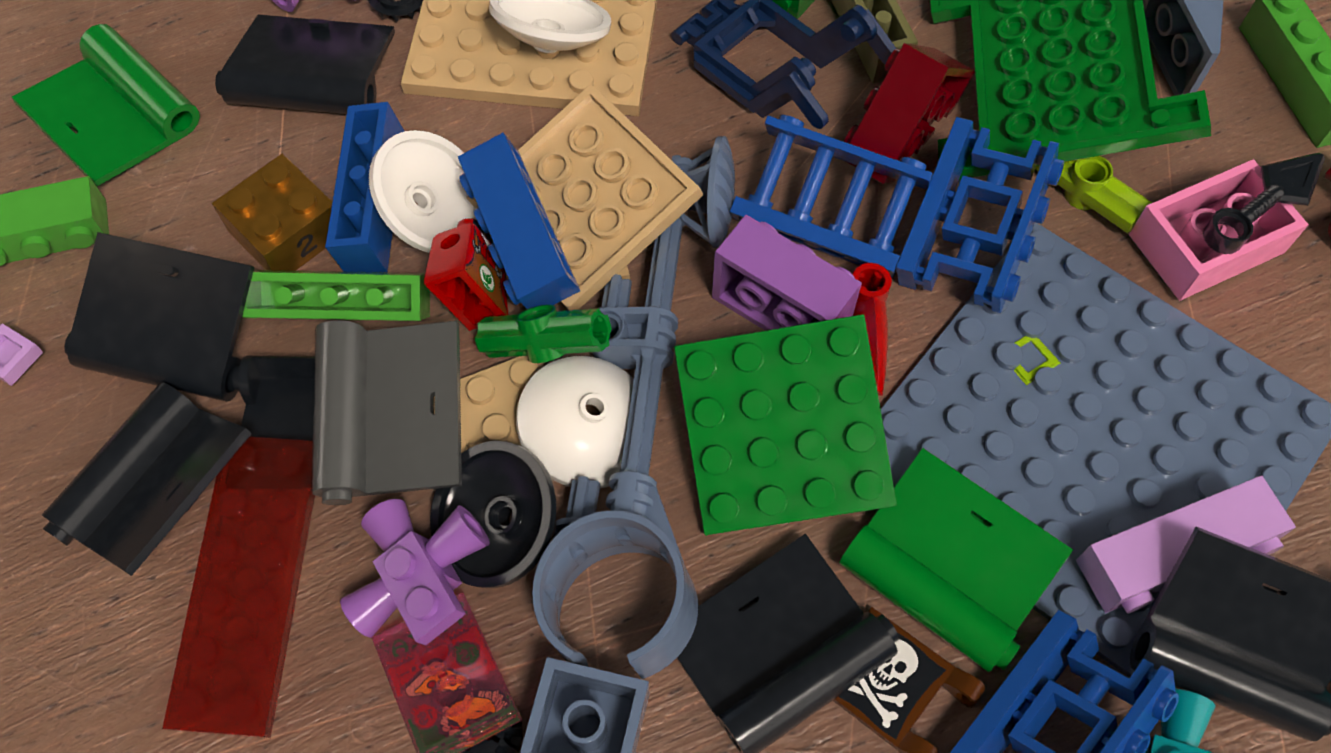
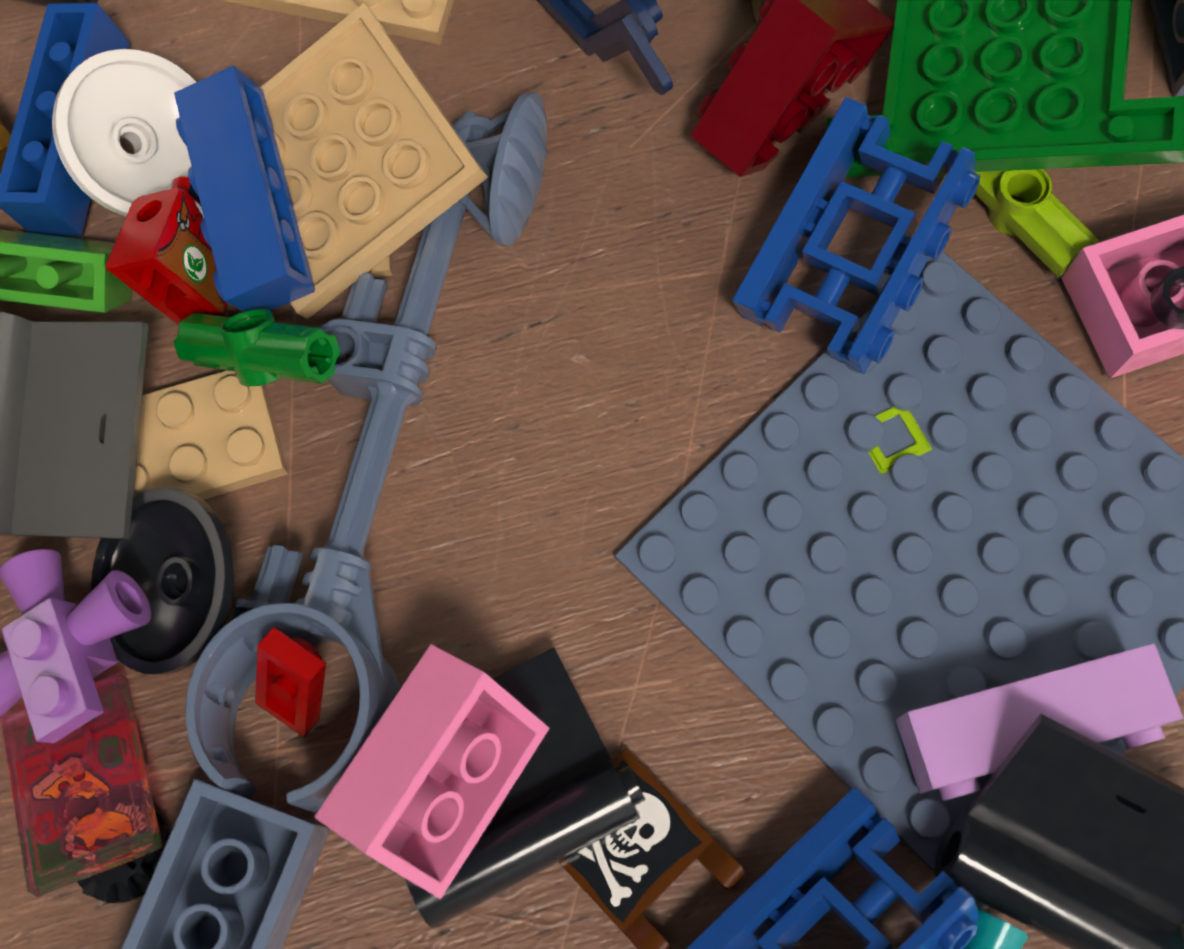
camera: 10 degrees right, 10 degrees up
white dish [516,356,634,488] -> none
green plate [674,314,897,535] -> none
medium lavender brick [712,215,862,331] -> none
blue fence [730,115,933,278] -> none
green door [839,448,1073,673] -> none
red piece [852,263,892,396] -> none
none -> red plate [255,627,326,738]
none -> bright pink brick [314,644,549,899]

